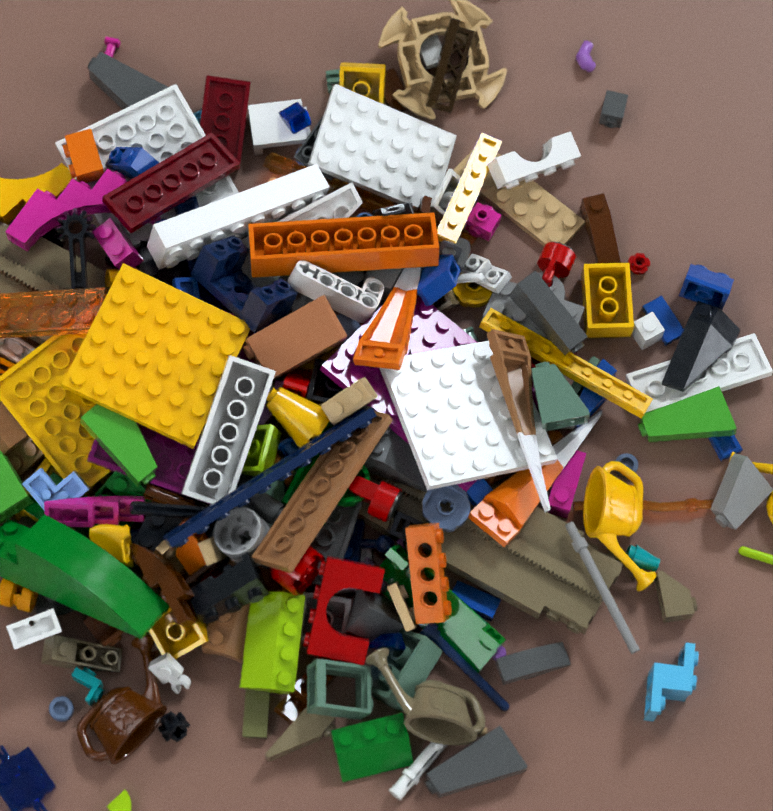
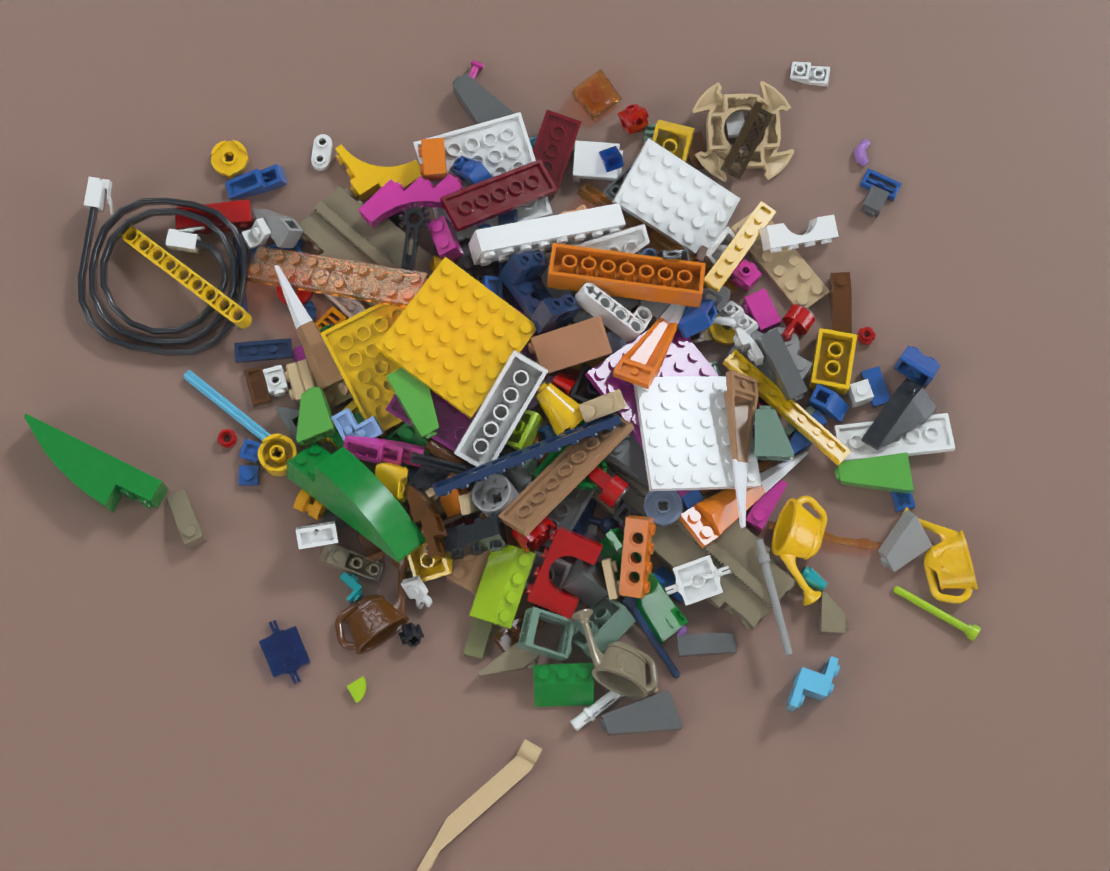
camera: 15 degrees right, 5 degrees up
sand blue tile [49,696,74,722] -> none
clear blue slope [369,633,406,651] -> none
sand blue tile [615,453,638,478] -> none
none -> clear orange slope [571,69,622,121]
none -> red brick [617,104,649,134]
none -> white plate [665,555,731,606]
none -> white slope [733,328,764,367]
none -> dark pink brick [742,288,781,334]
none -> blue slope [807,384,849,423]
none -> blue tile [860,168,902,201]

